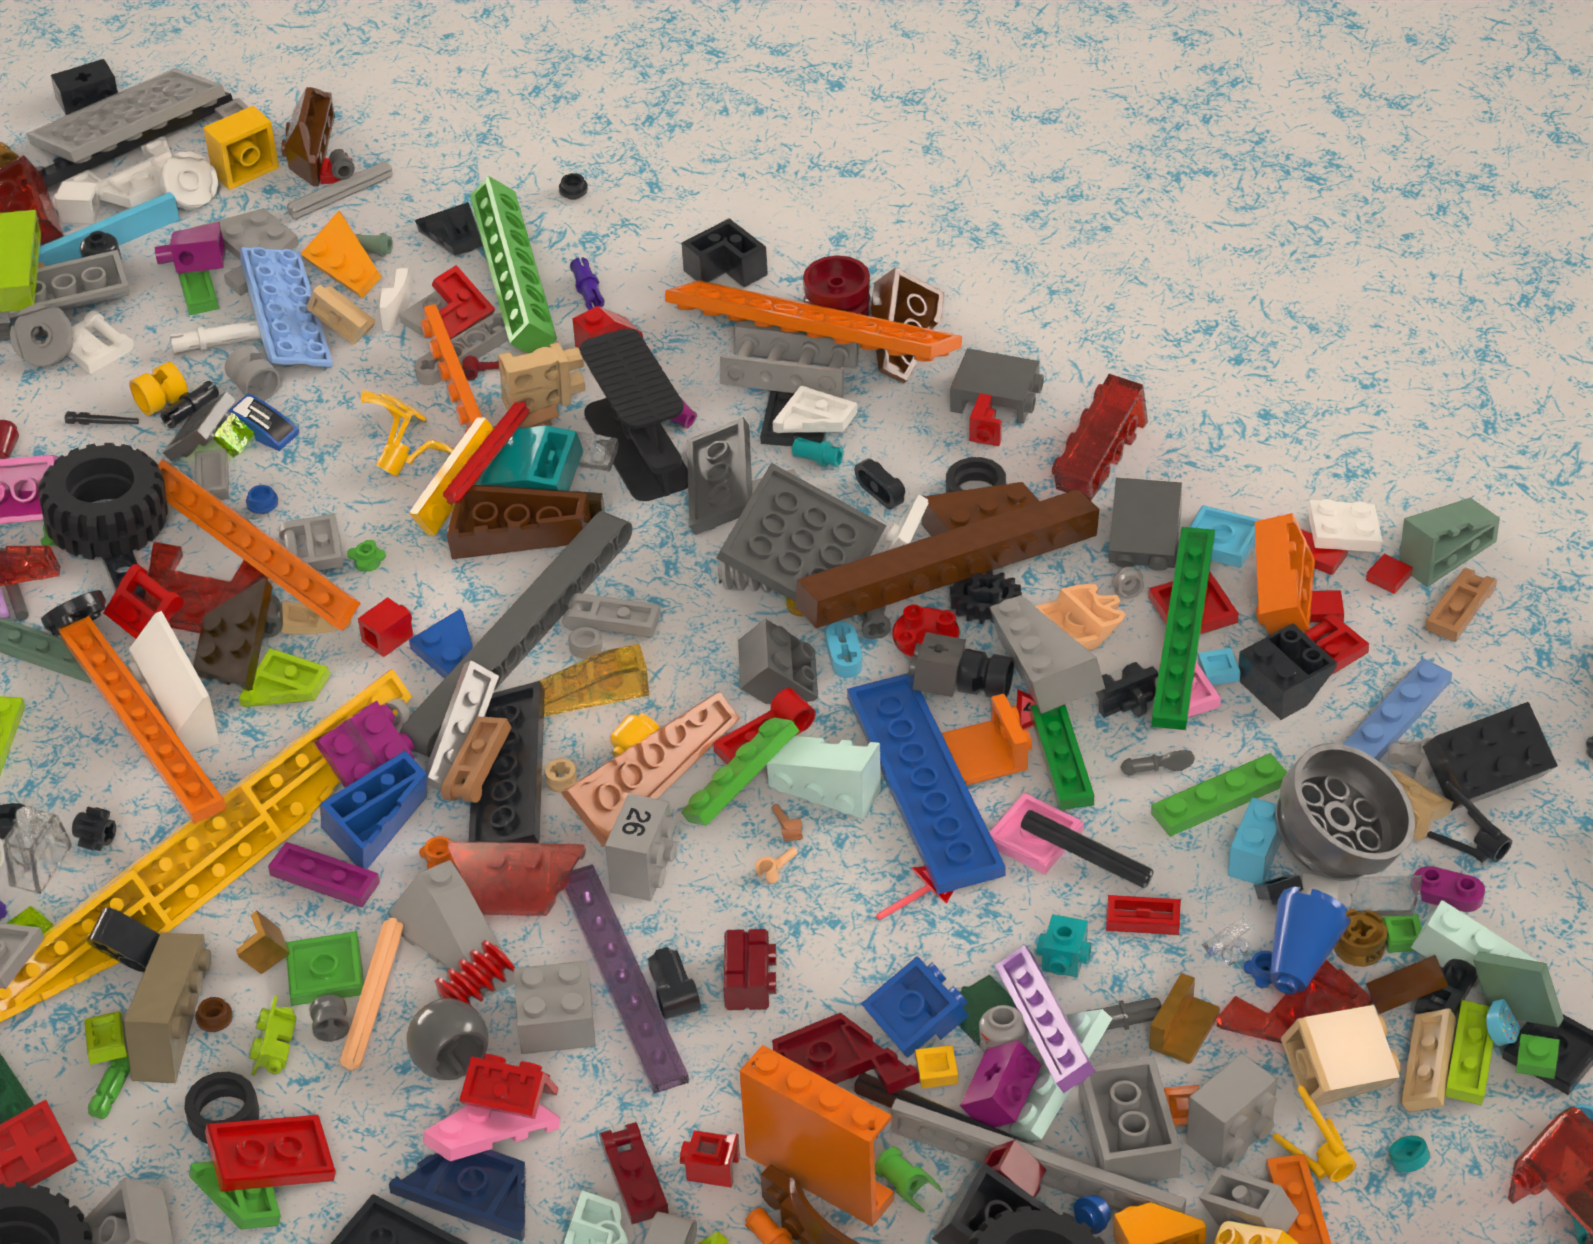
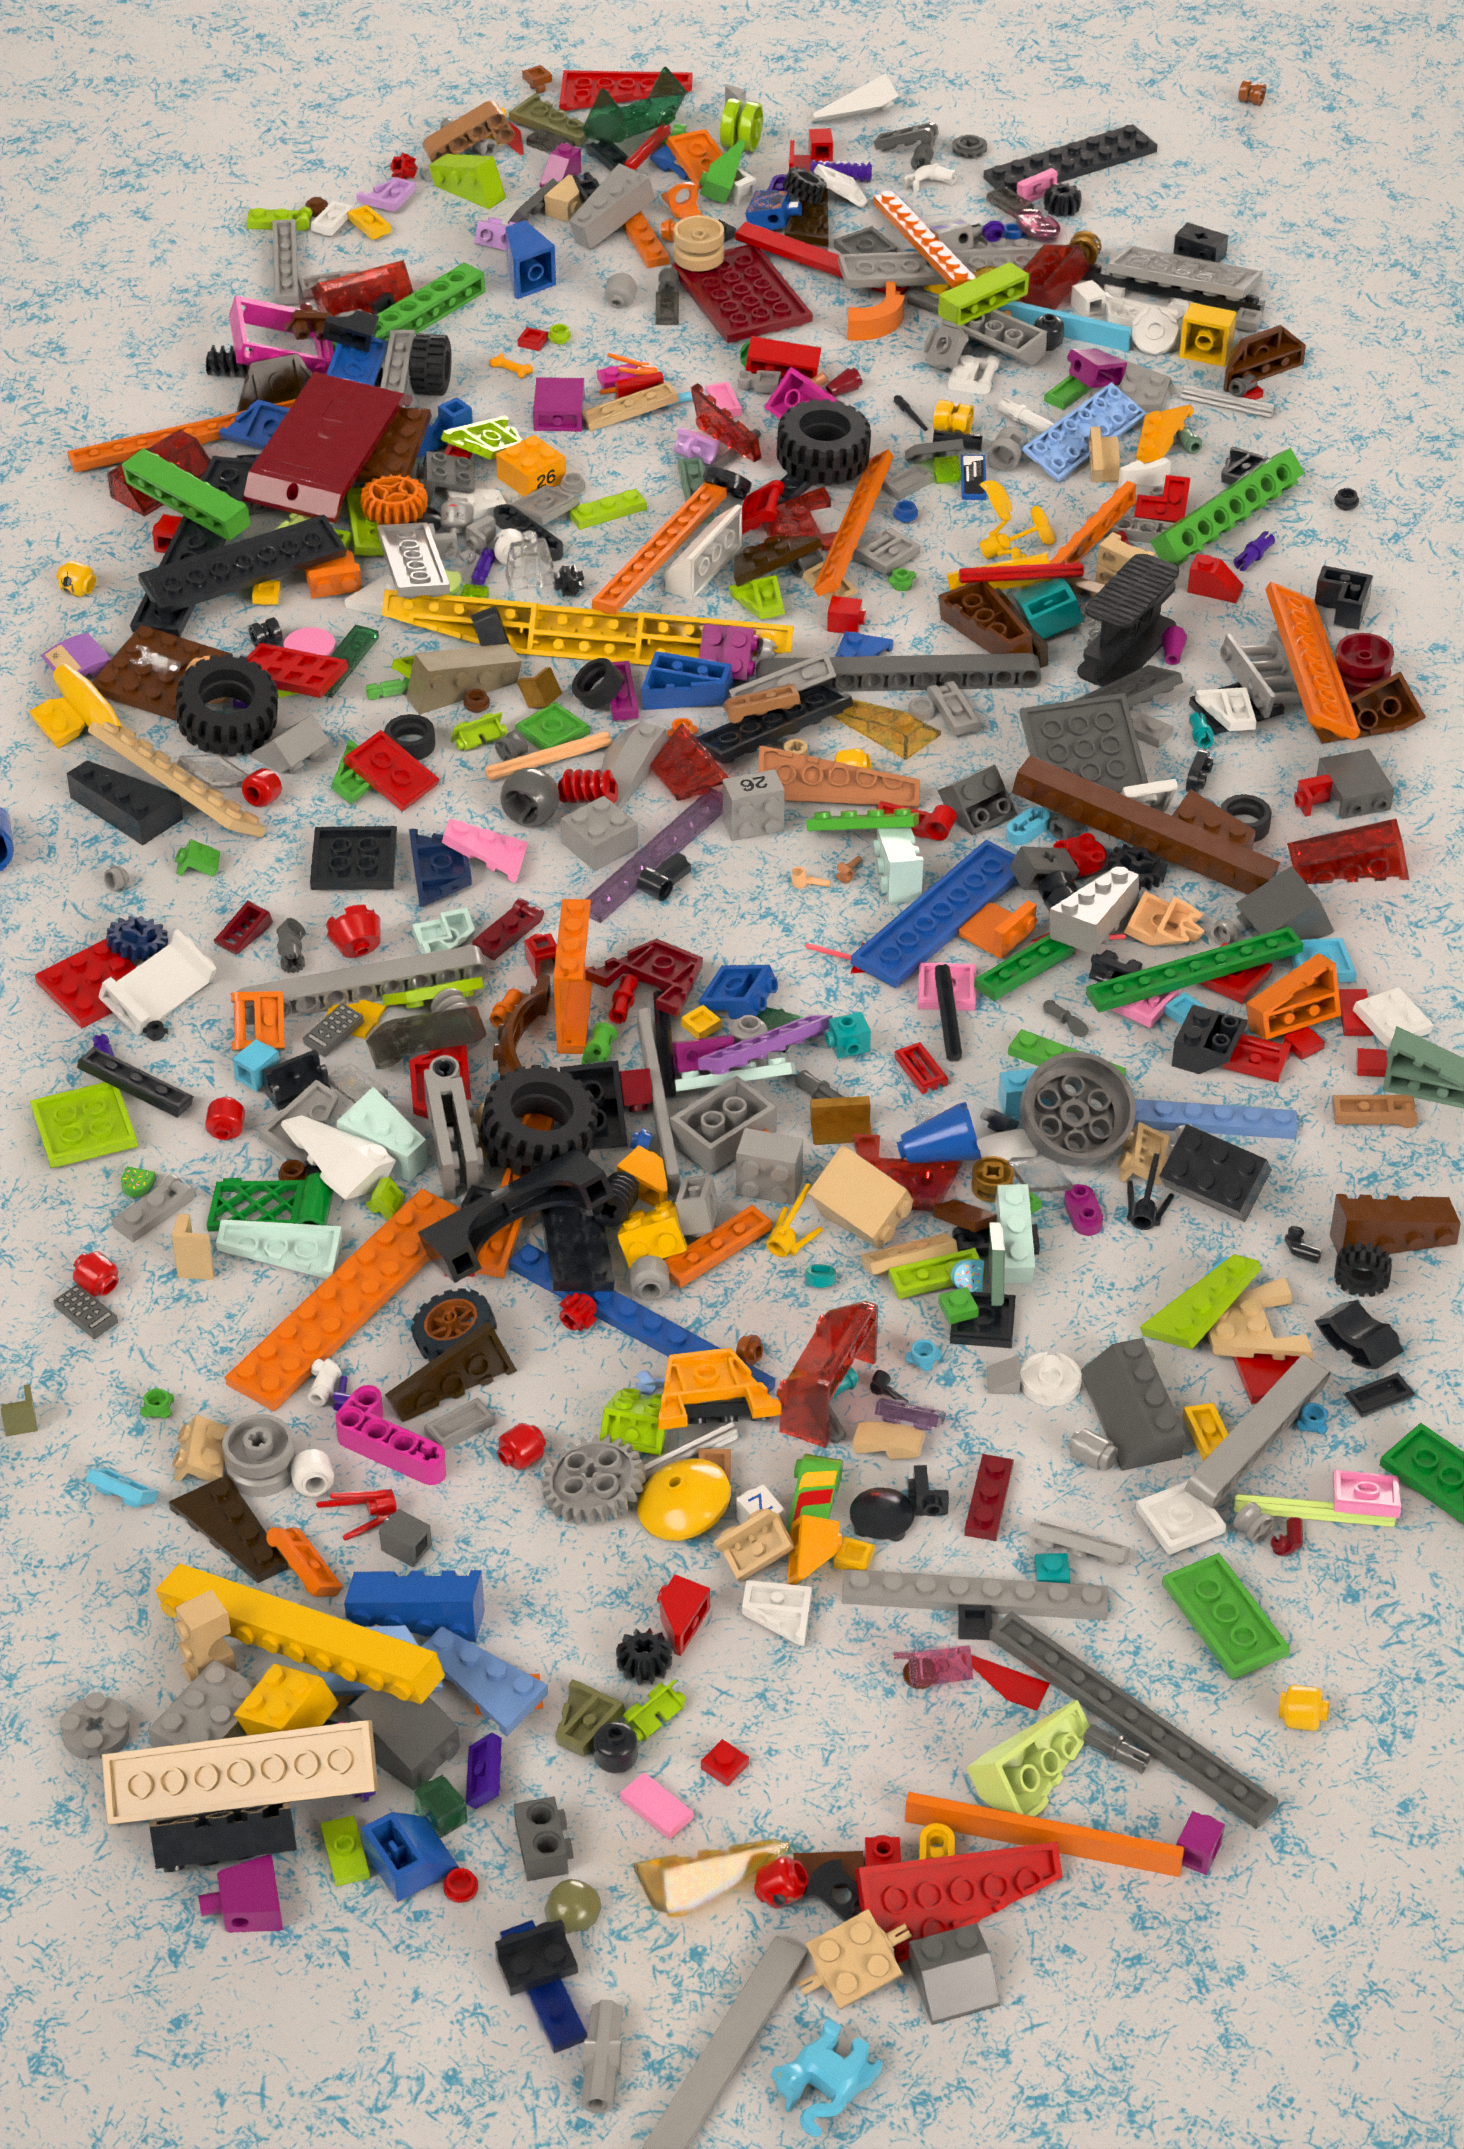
camera: 55 degrees right, 0 degrees up
red bracket [459,1054,558,1119] -> none
dark red brick [723,929,777,1010] -> none
none -> black tyre [572,657,623,709]

